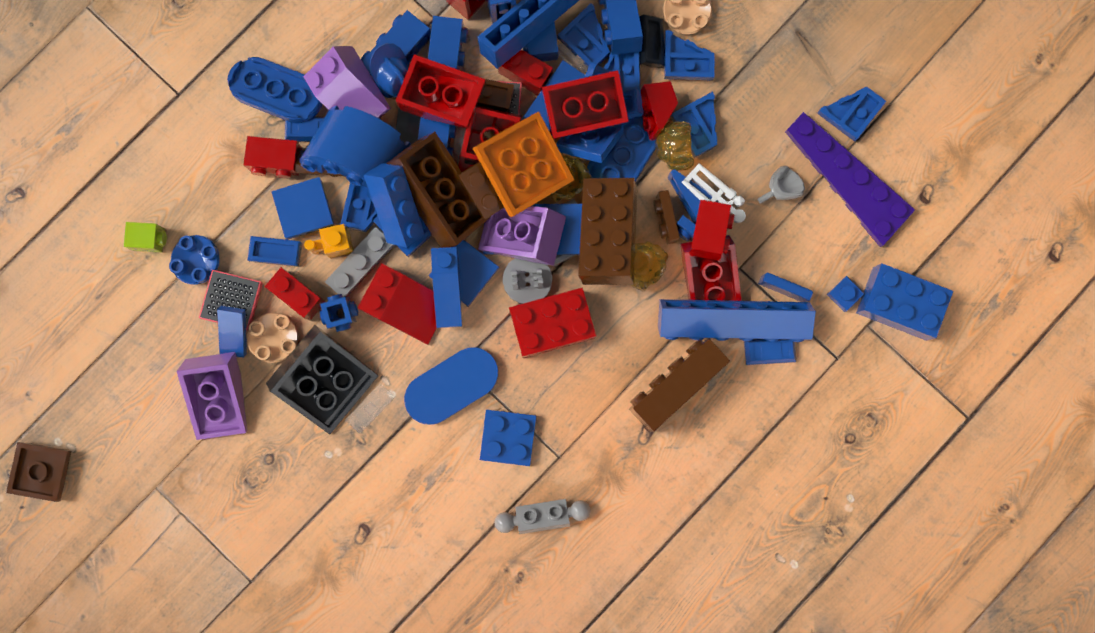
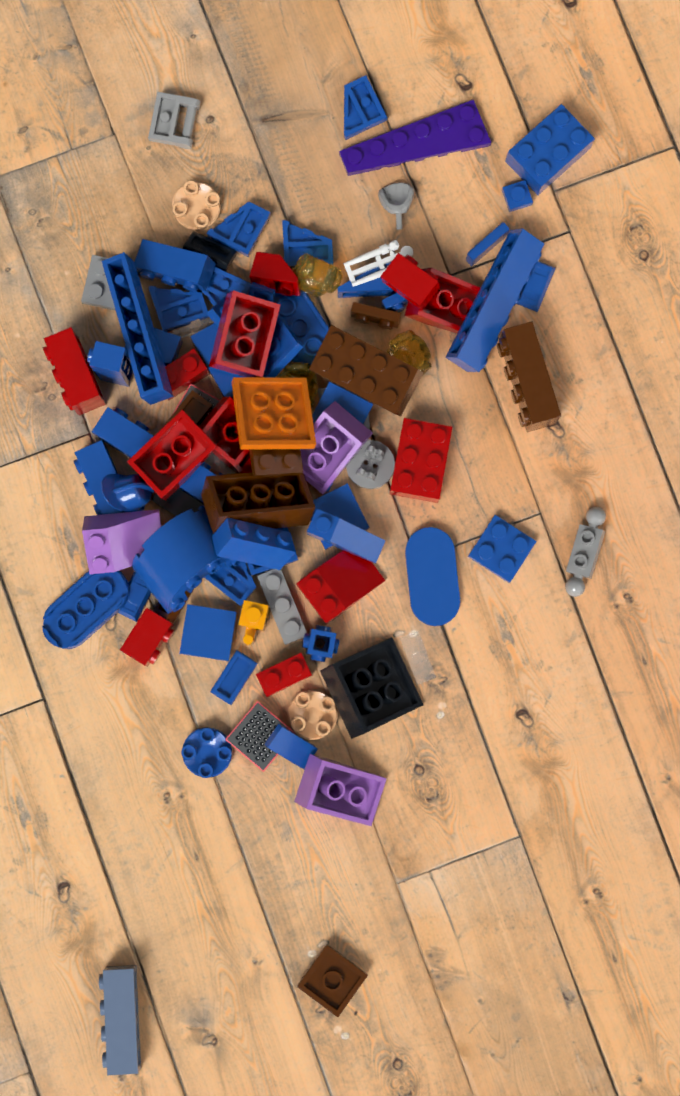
camera: 60 degrees left, 0 degrees up
lime brick [123,222,167,253] -> none

